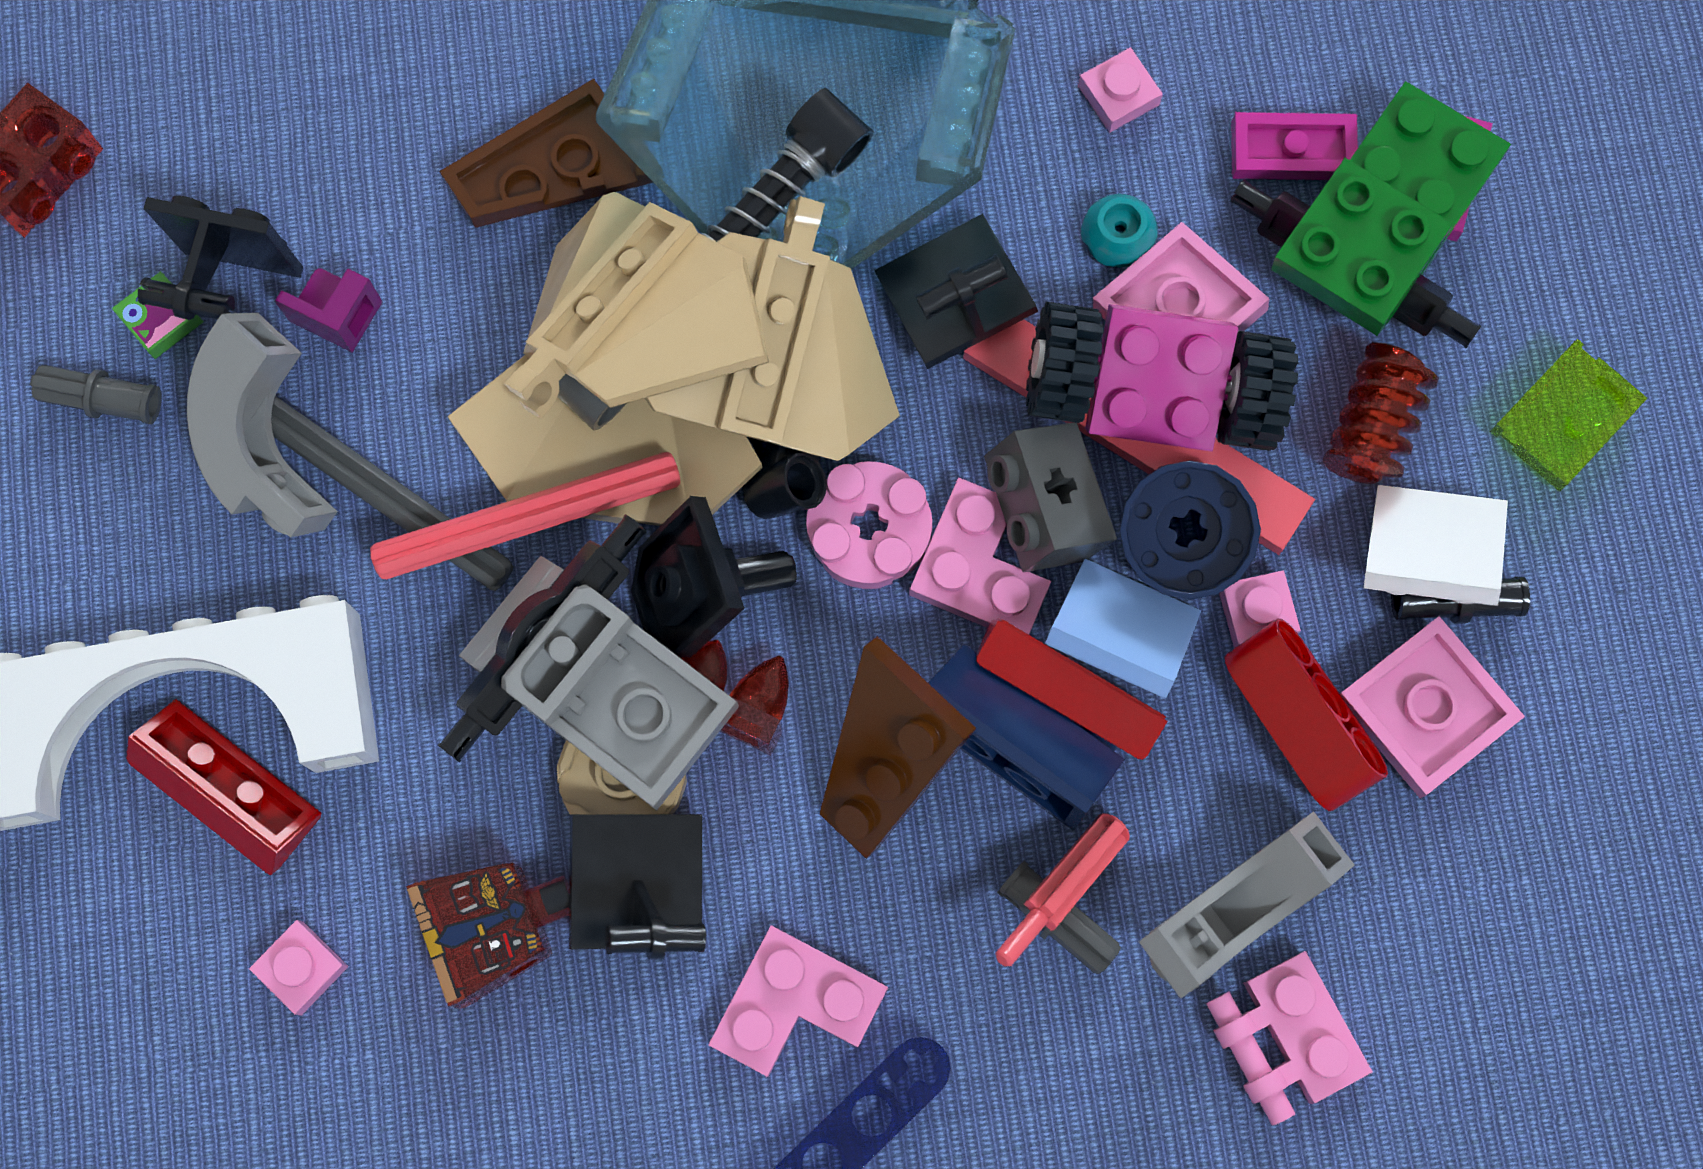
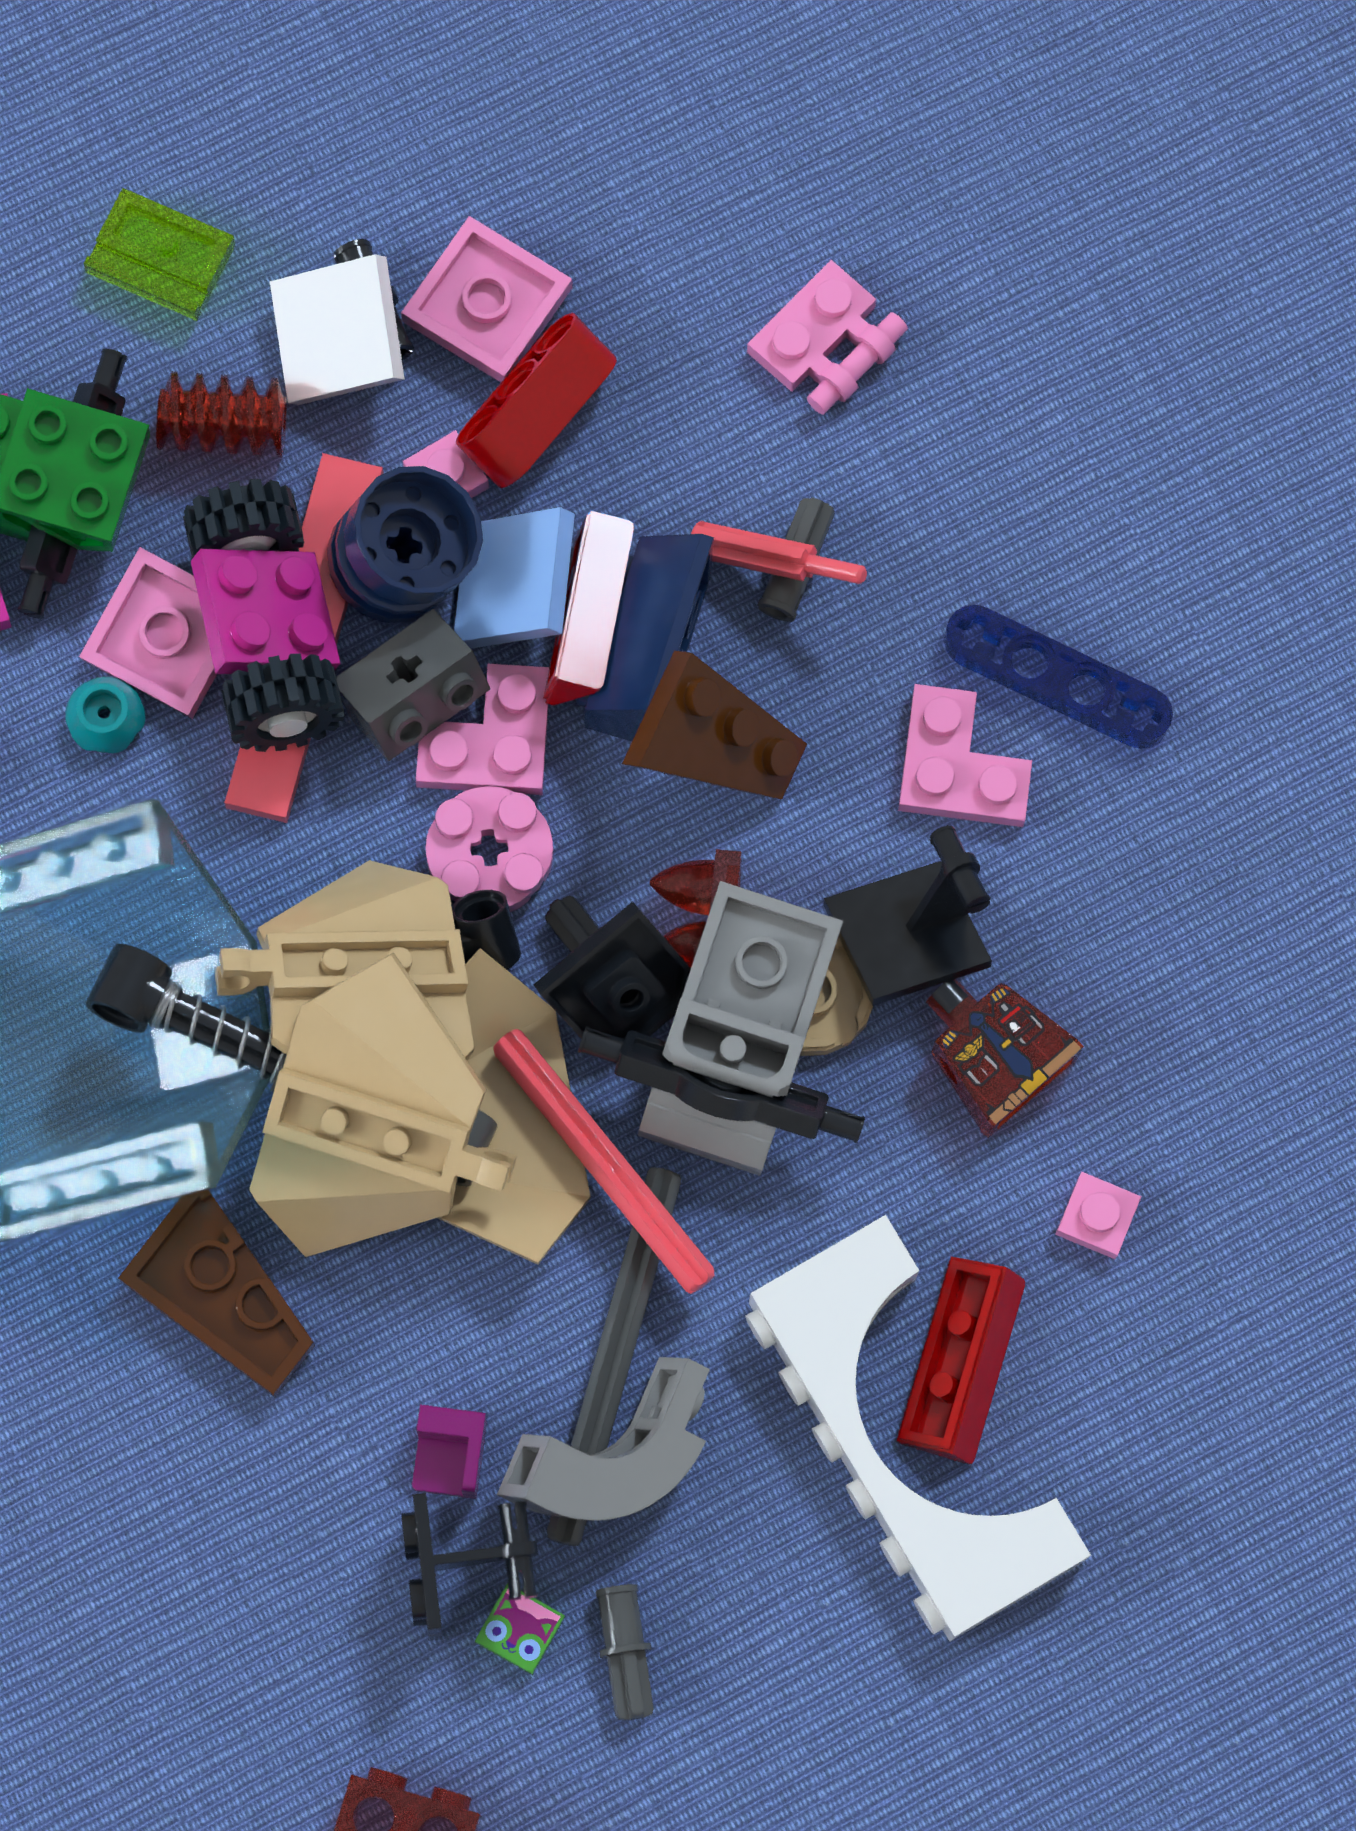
camera: 115 degrees left, 0 degrees up
black plate [874,214,1038,369] -> none
light grey arch [1139,811,1355,999] -> none

